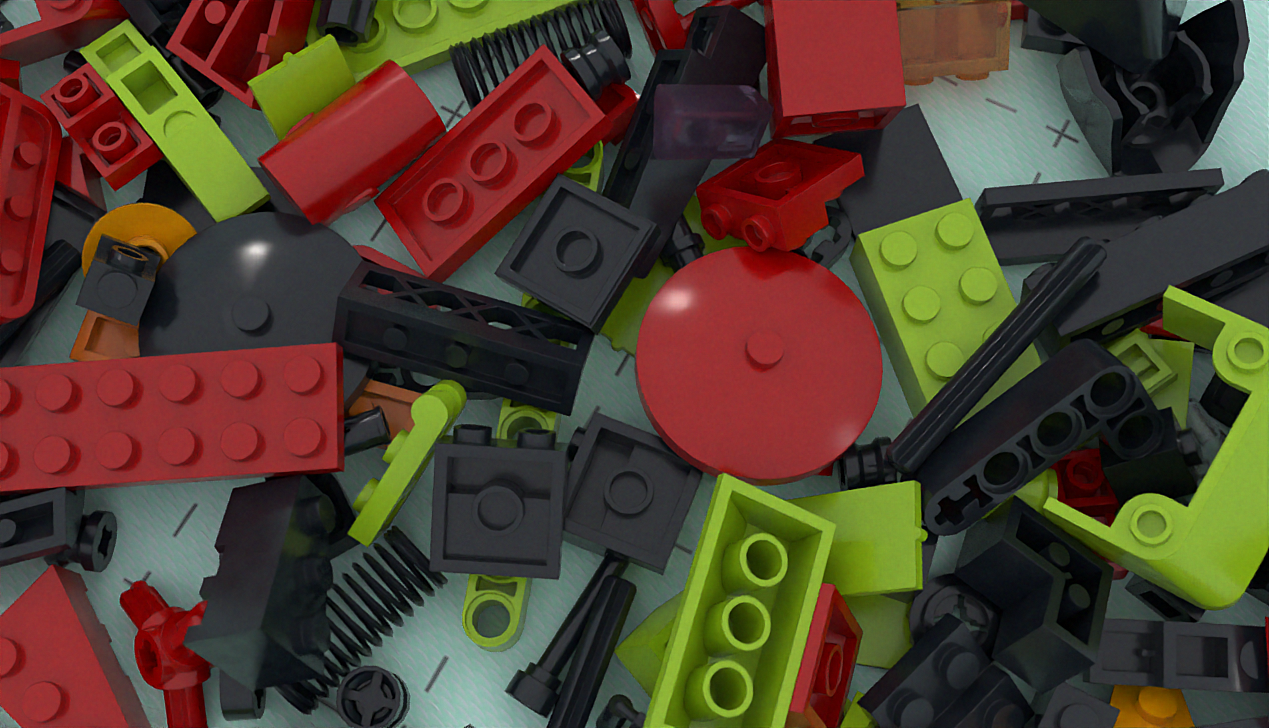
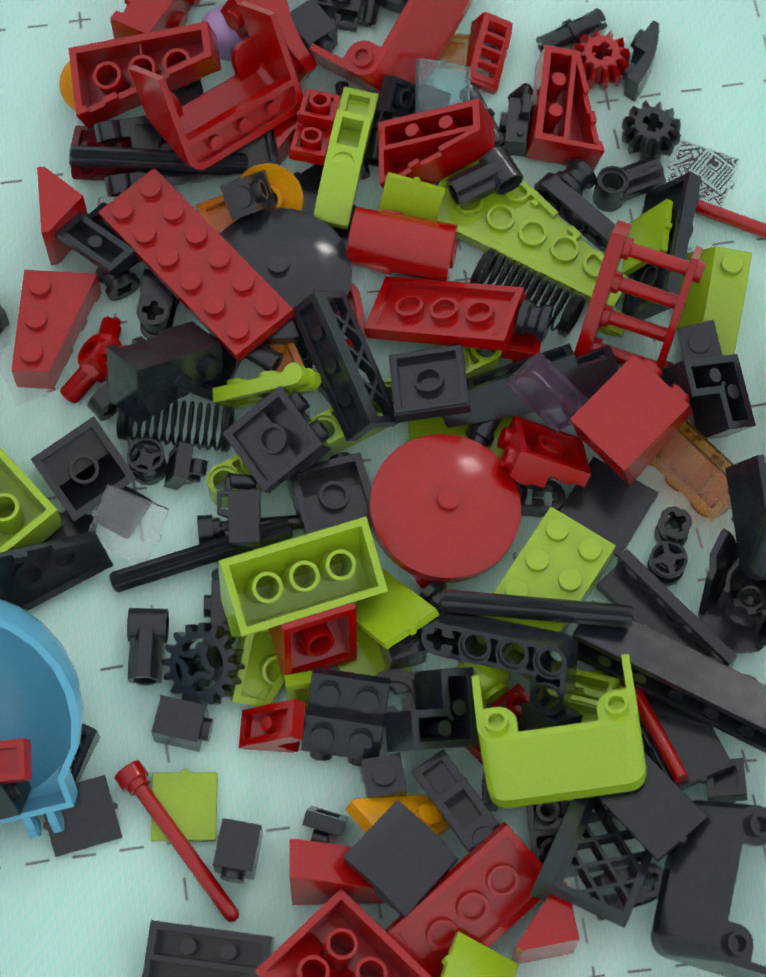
camera: 50 degrees right, 5 degrees down
none -> black piece [137,269,180,340]
none -> black tile [164,441,208,490]
none -> black piece [217,473,262,548]
none -> black wheel [647,541,688,586]
none -> black bush [654,506,692,547]

